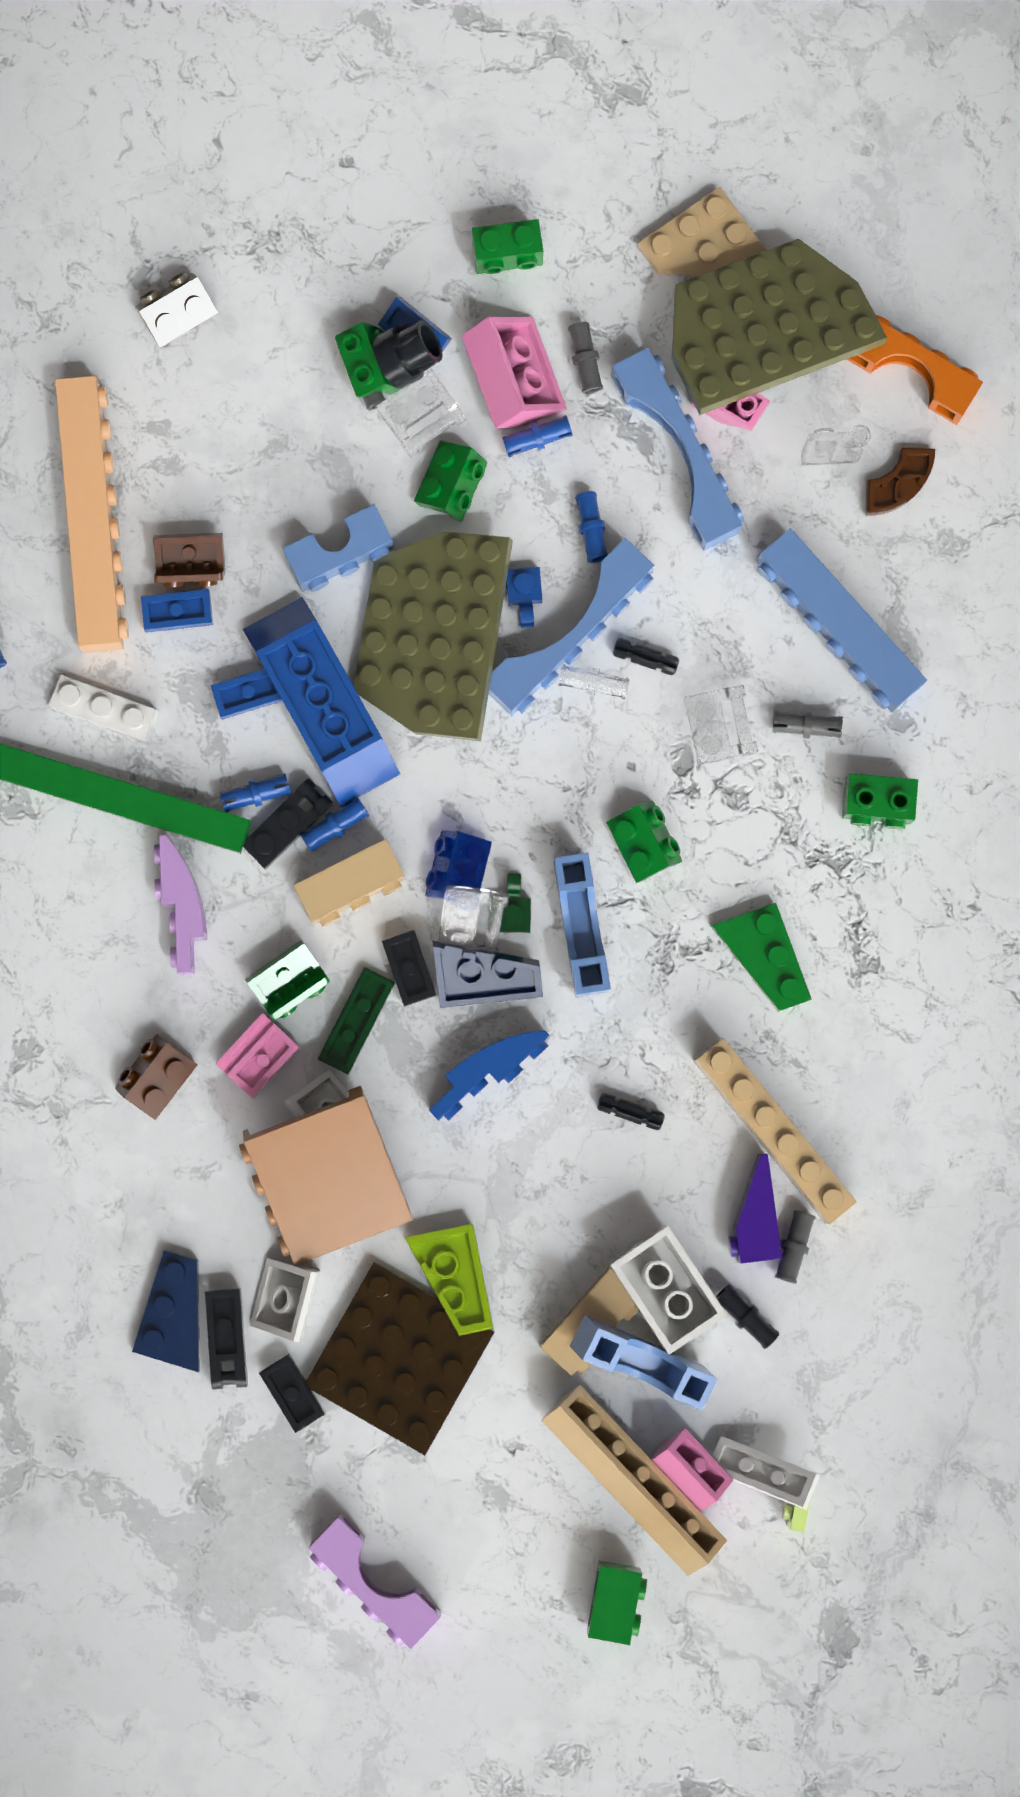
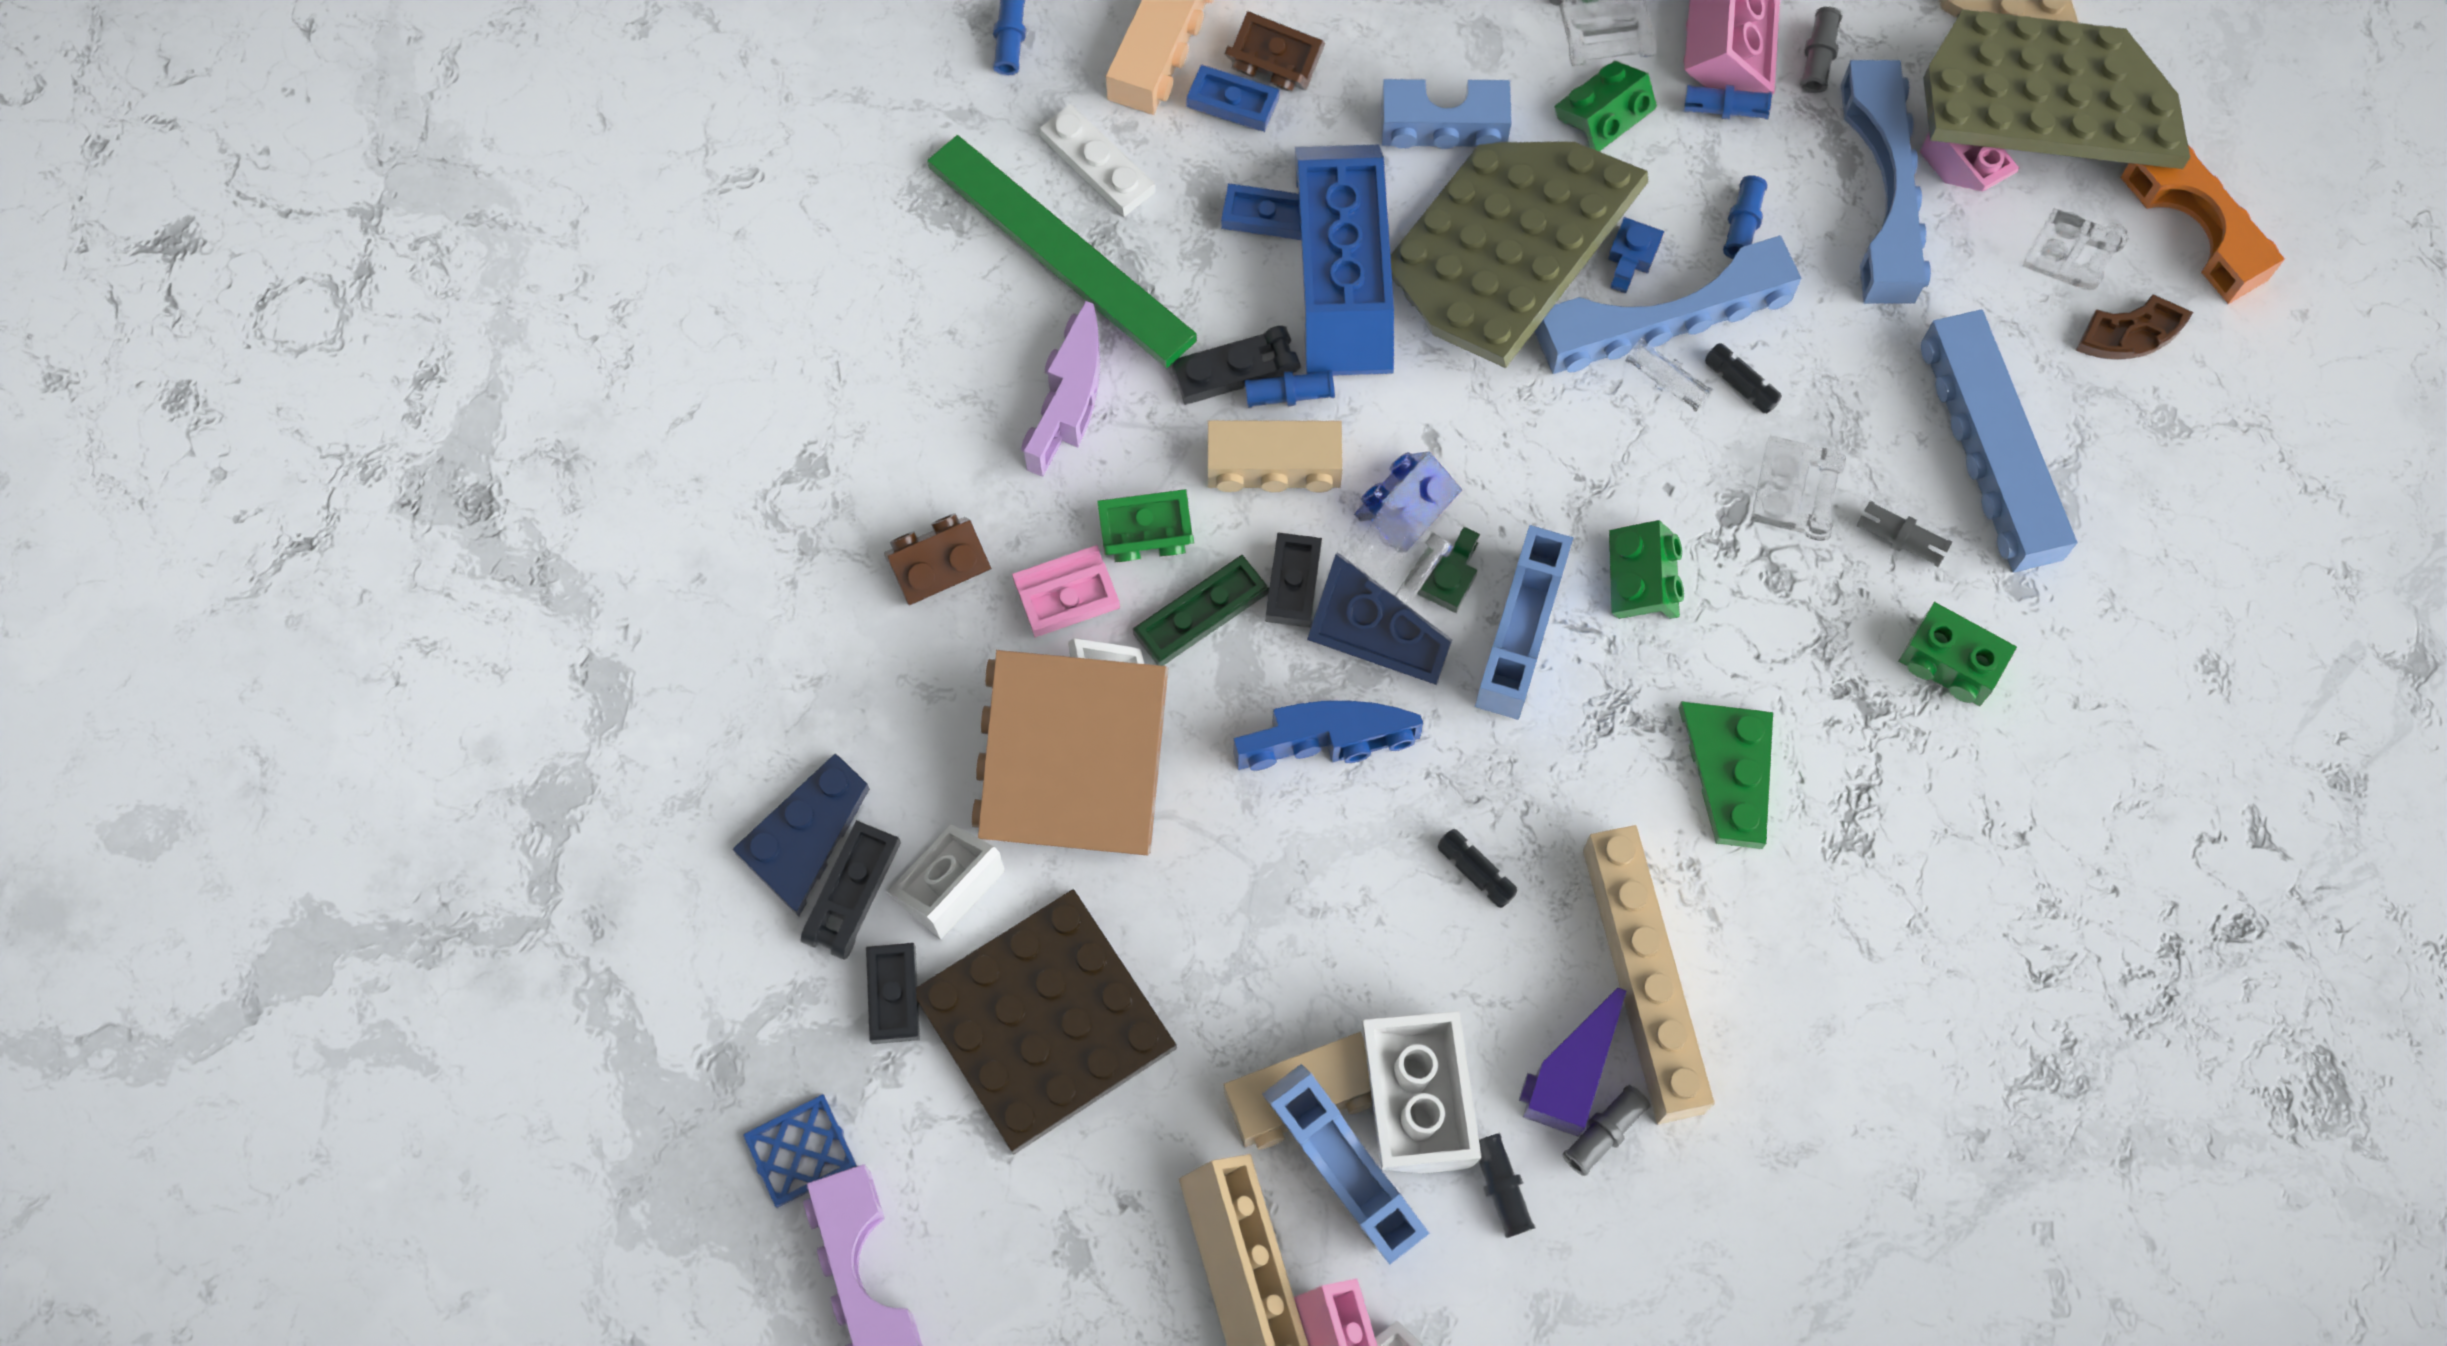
camera: 30 degrees right, 15 degrees down
blue pin [219,773,291,813] -> none
lime wing [405,1224,494,1336] -> none
none -> blue window [743,1094,857,1208]

